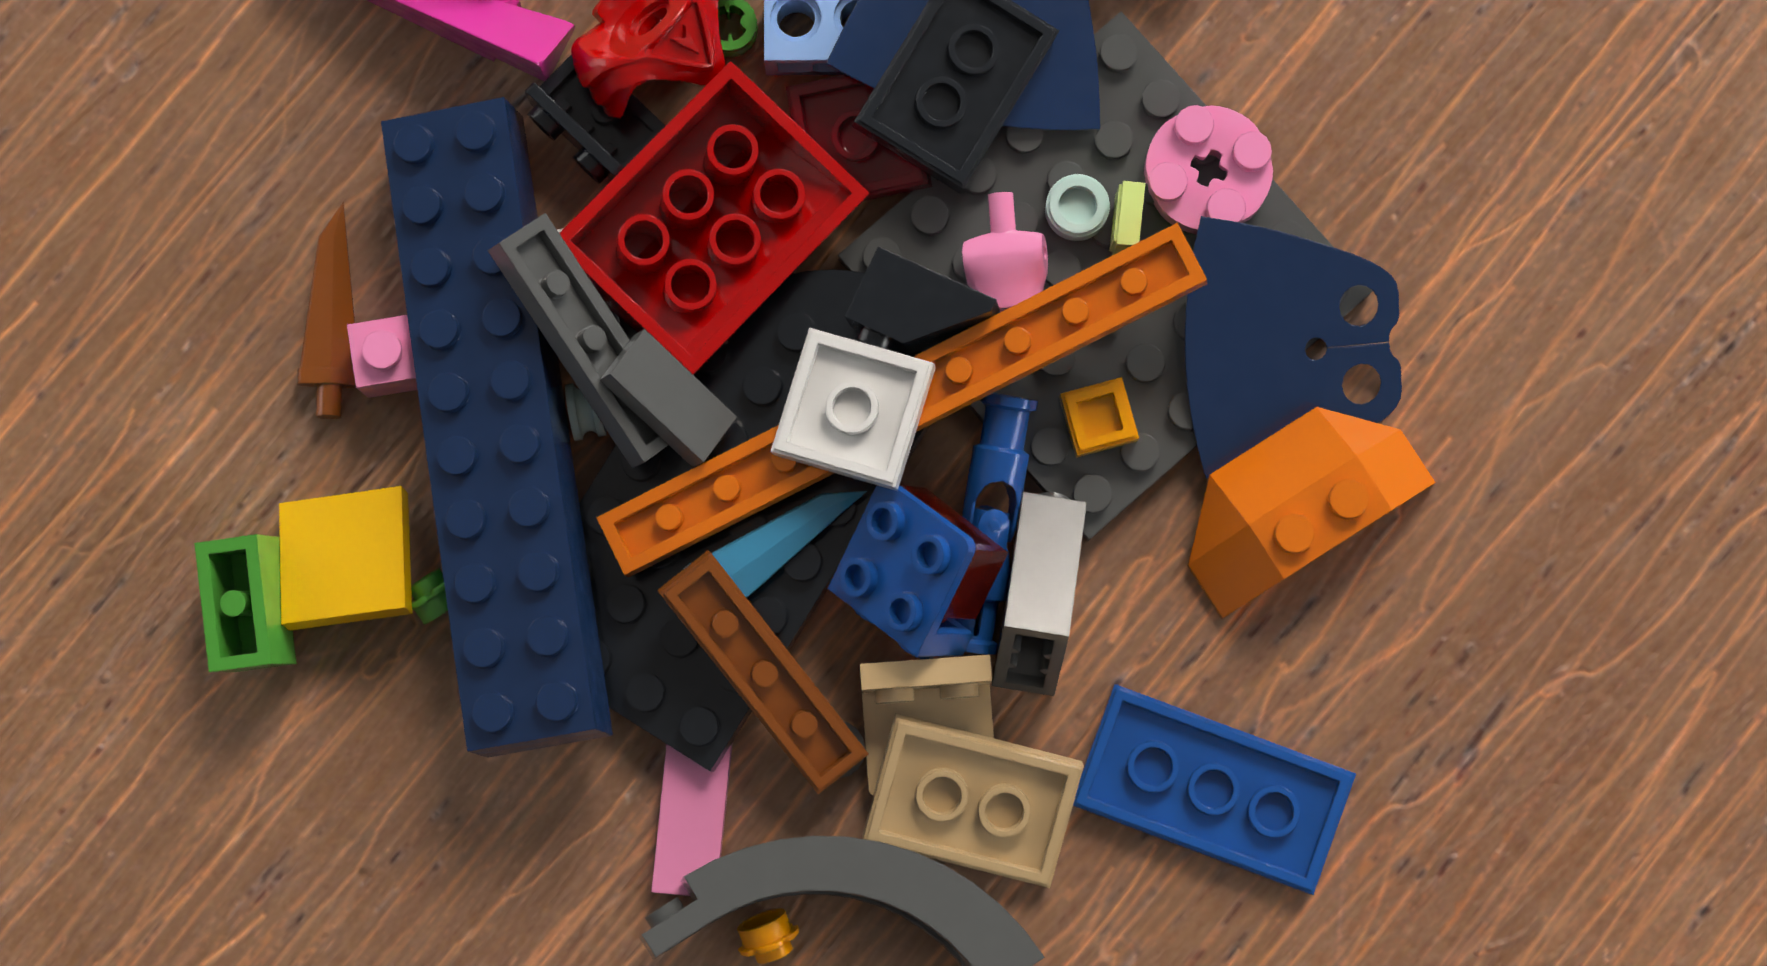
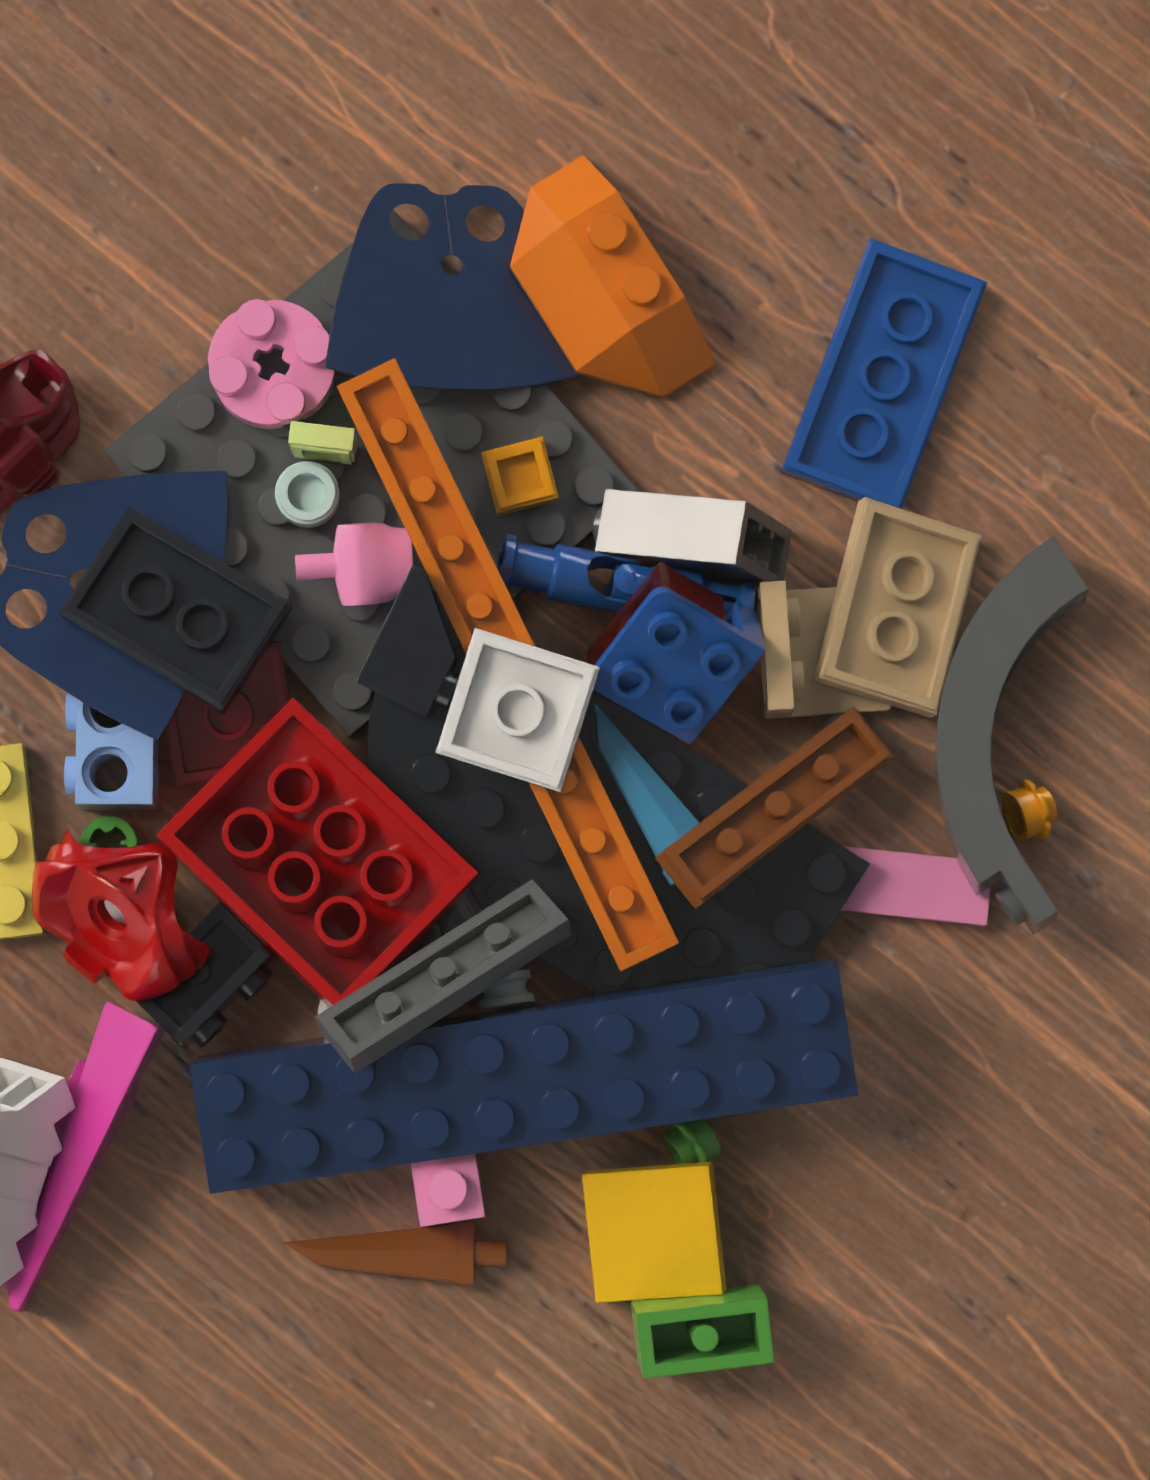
camera: 90 degrees left, 0 degrees up
dark grey tile [600,329,737,467] -> none

